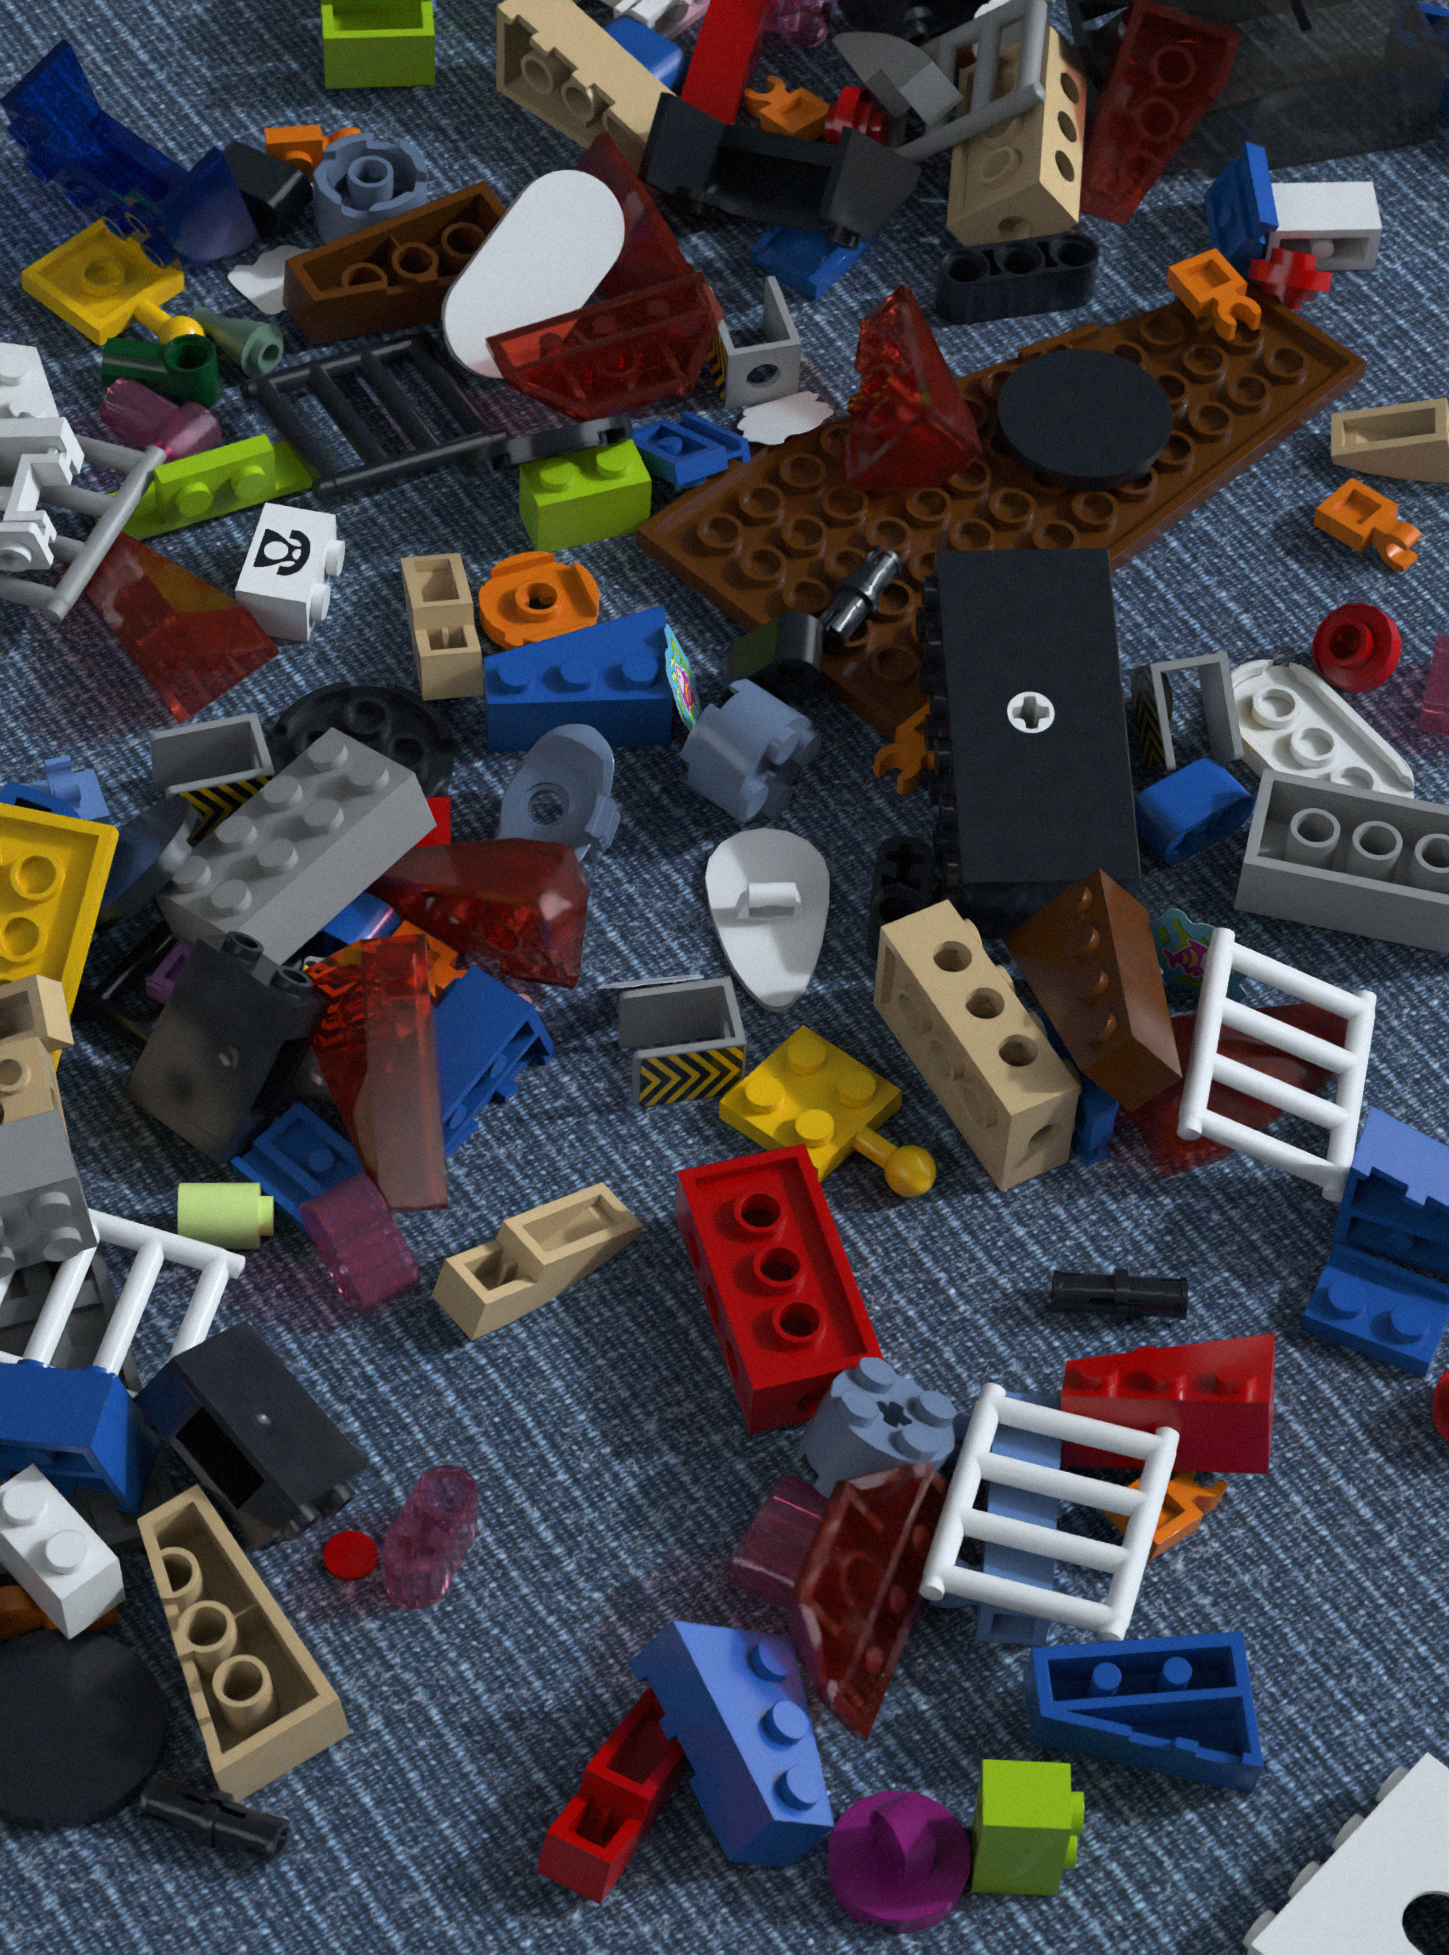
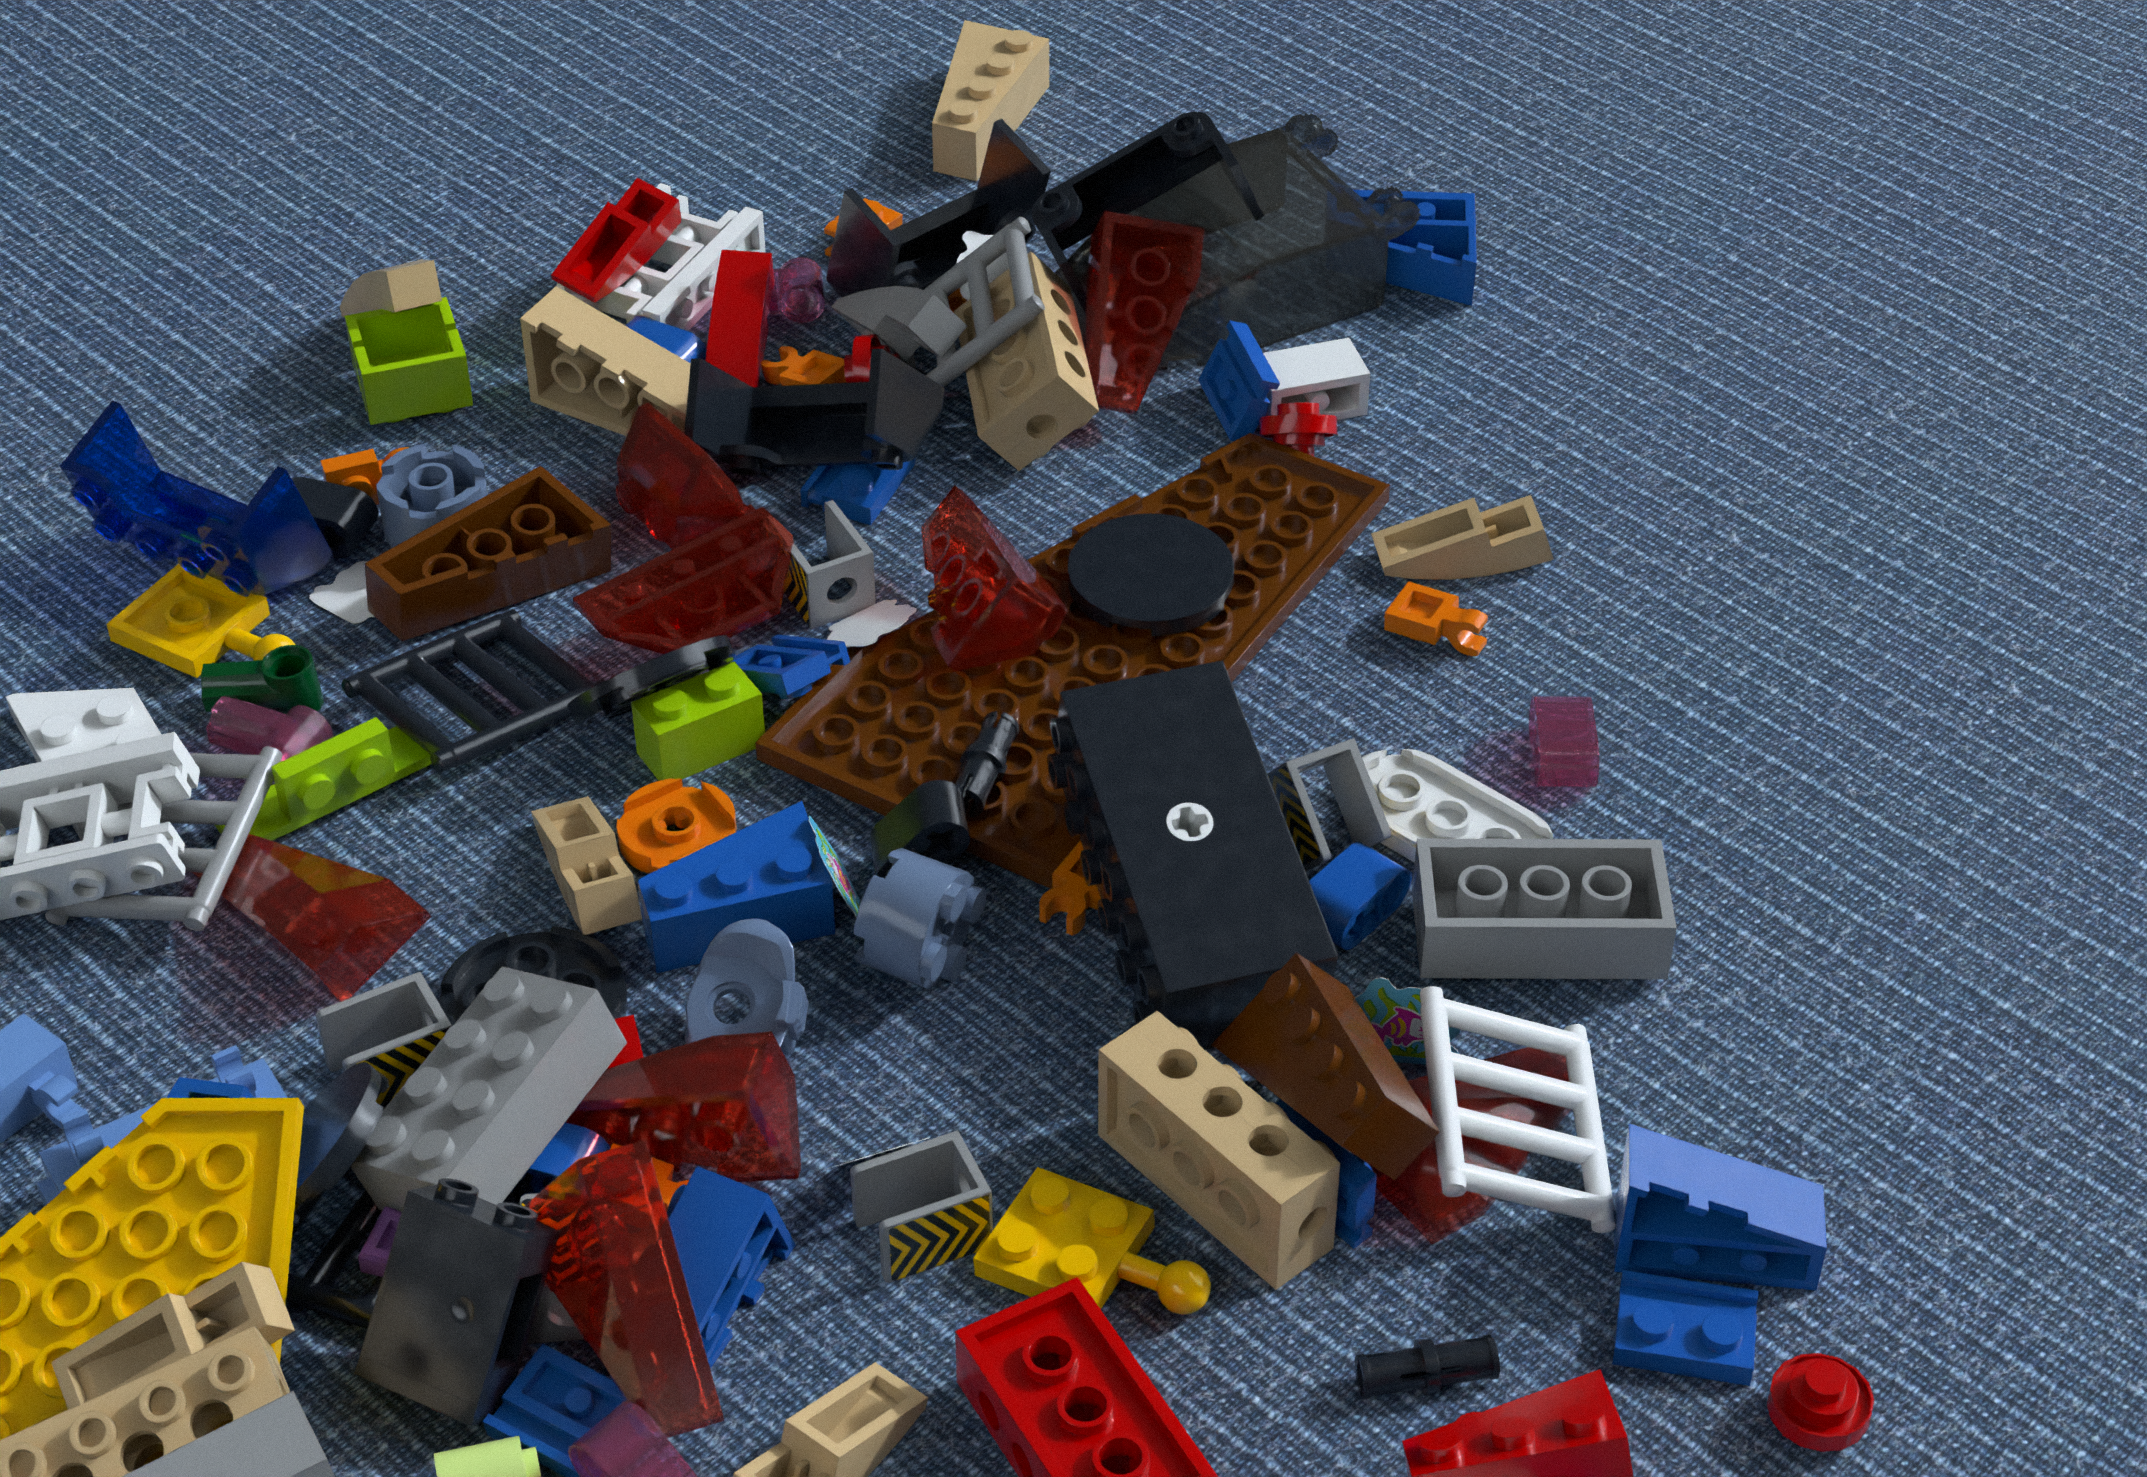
camera: 10 degrees left, 10 degrees down
sand green cone [190,306,283,378] -> none
white brick [235,503,345,643] -> none
white tile [441,170,625,378] -> none
white shield [705,828,830,1012] -> none
black beam [866,836,933,963] -> none
black beam [935,233,1100,325] -> none
orange plate [1166,248,1261,341] -> none
red plate [1312,602,1401,693] -> none

